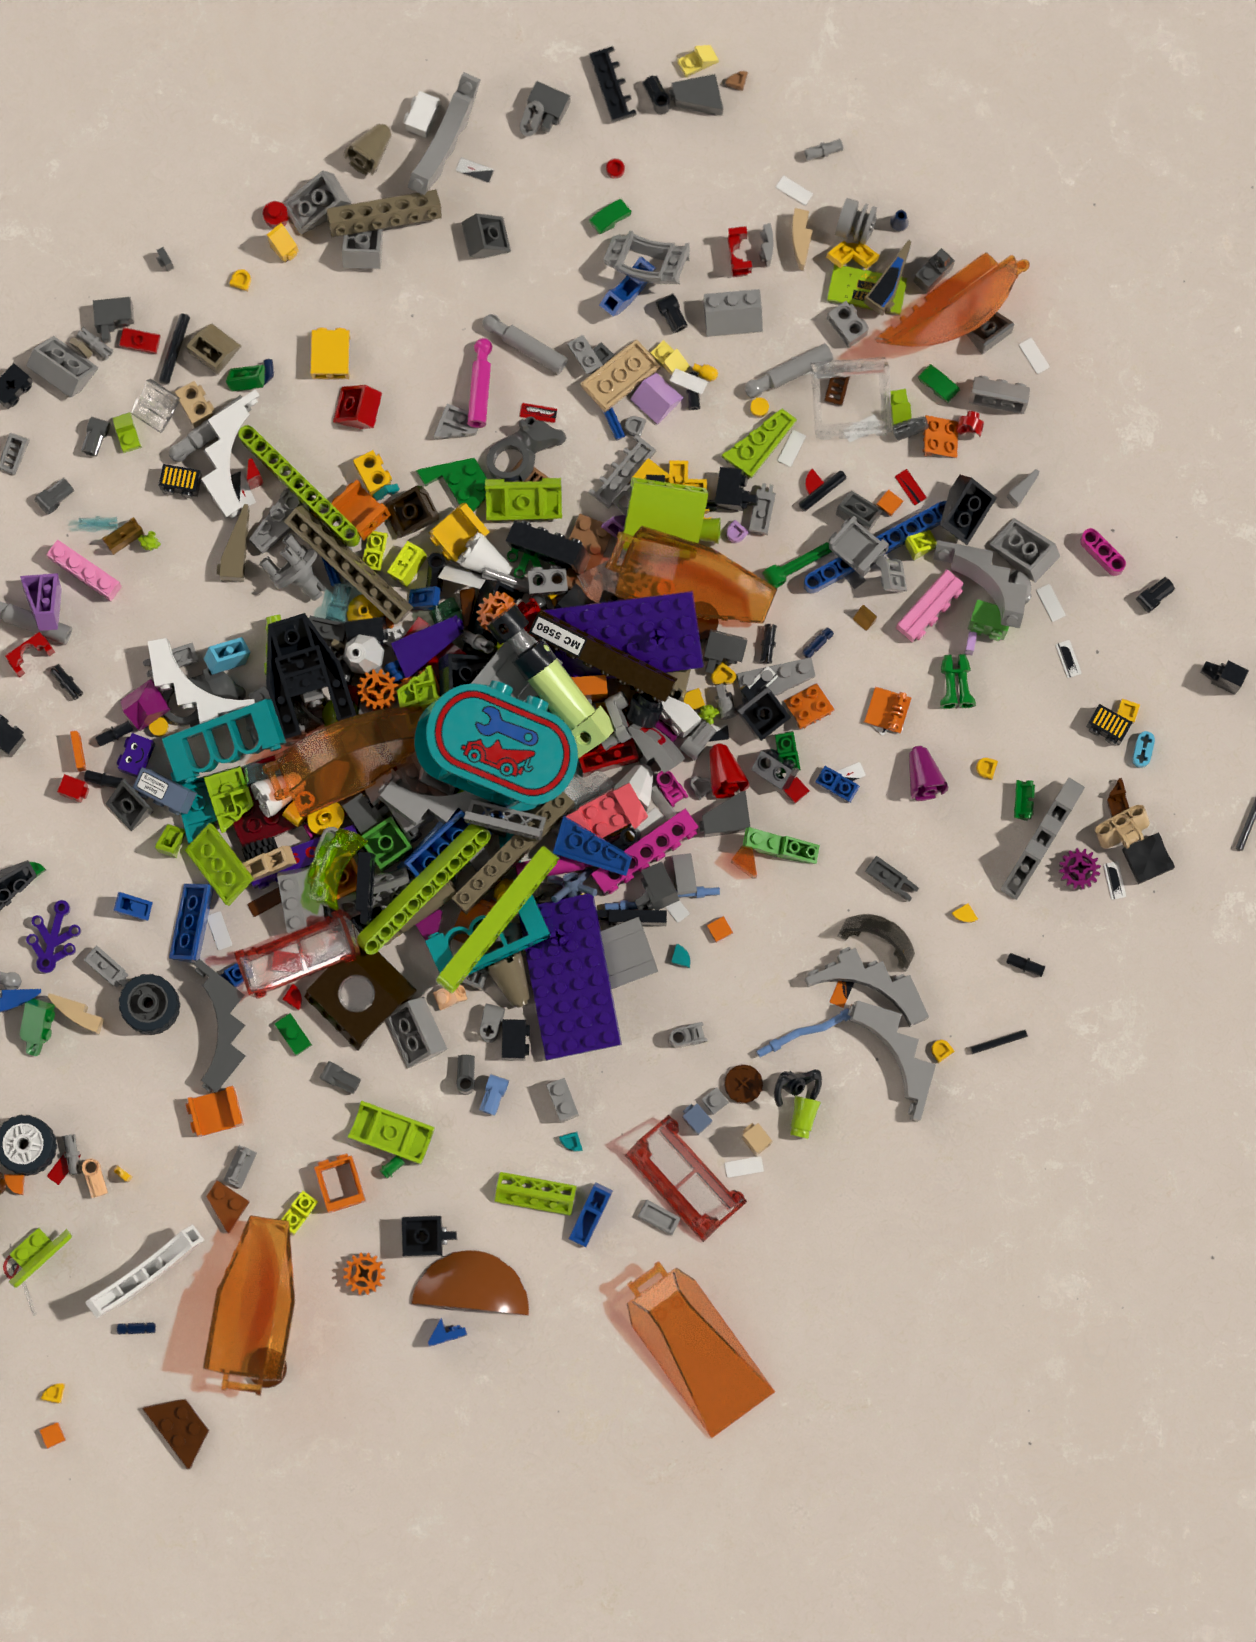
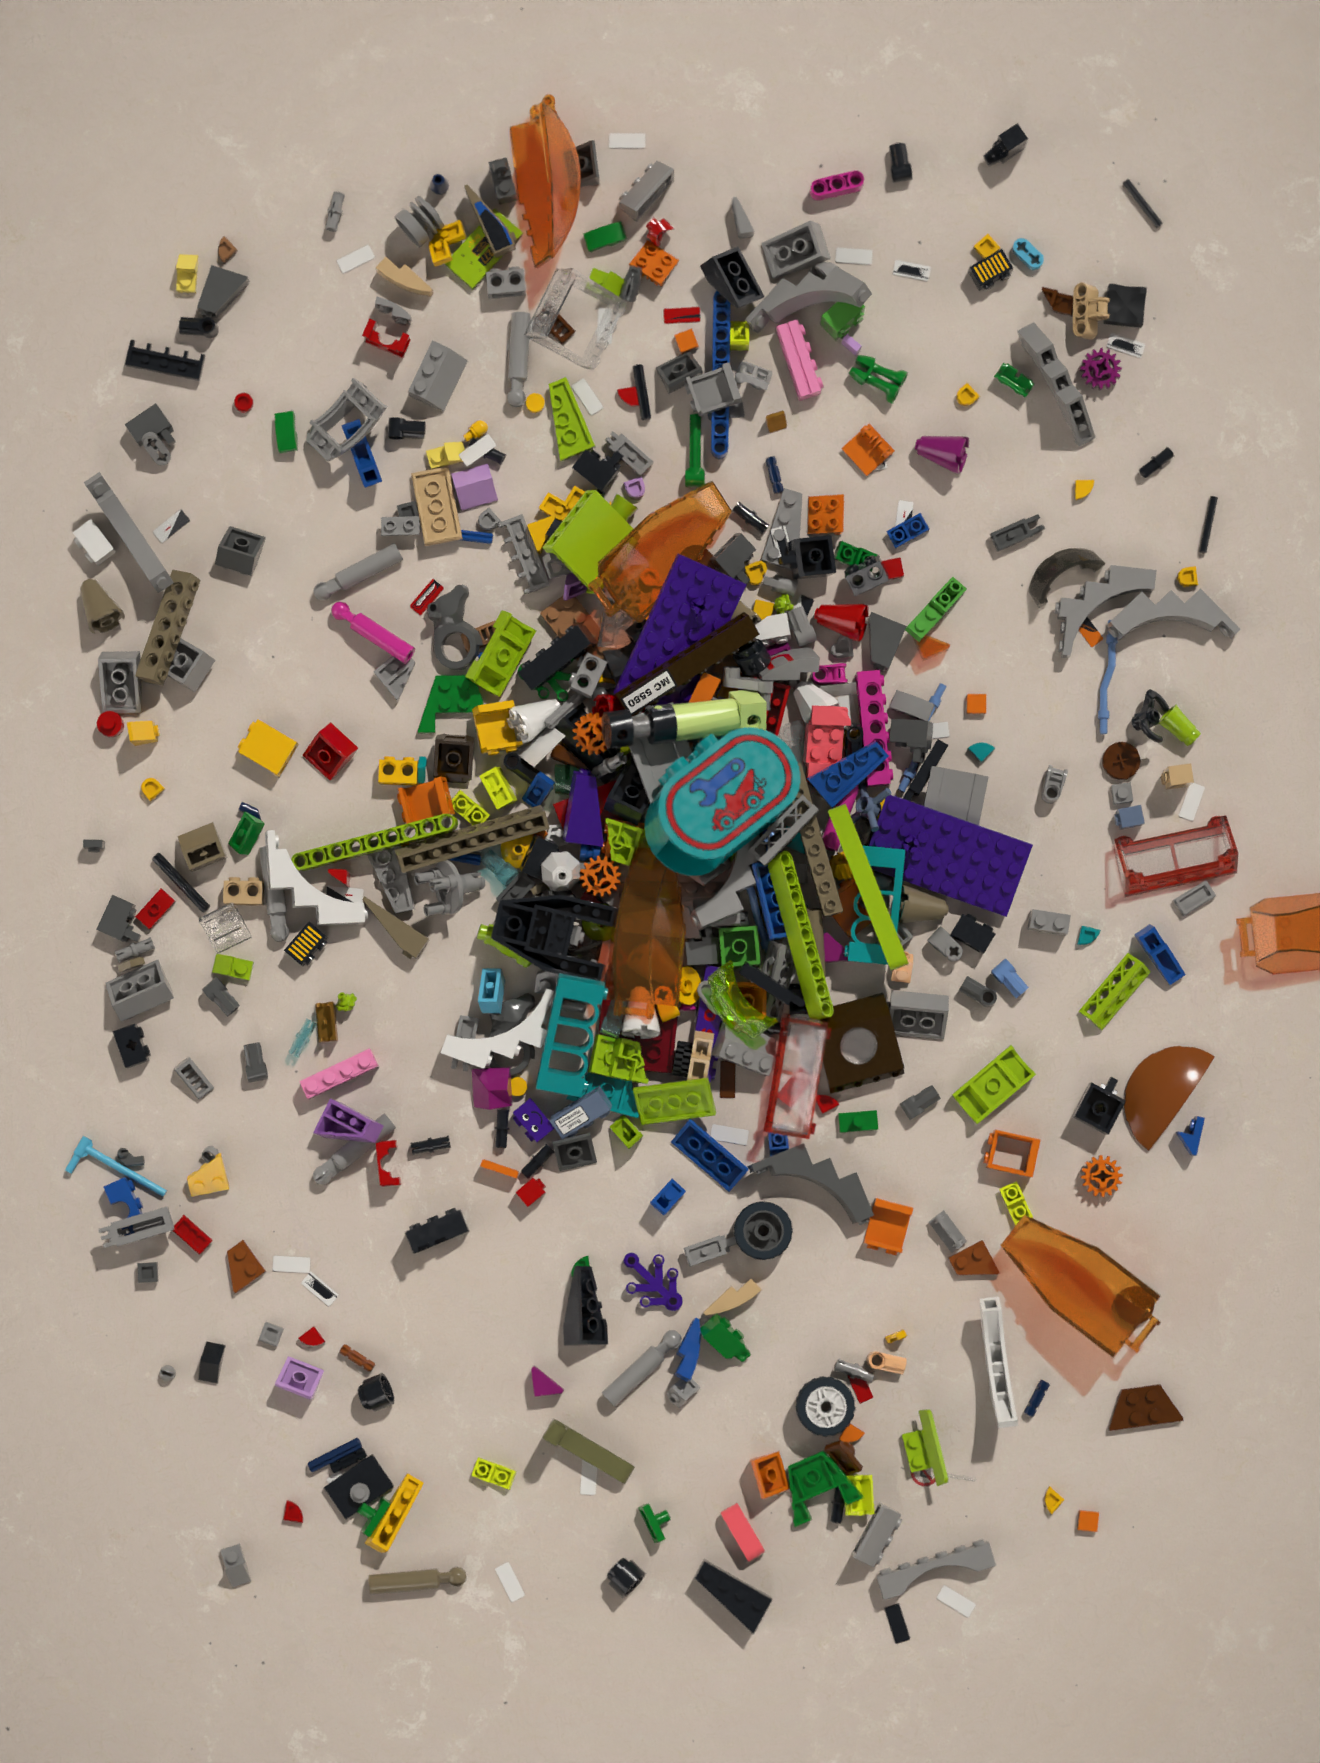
camera: 60 degrees left, 5 degrees up
green pin [380,1155,405,1179] -> none

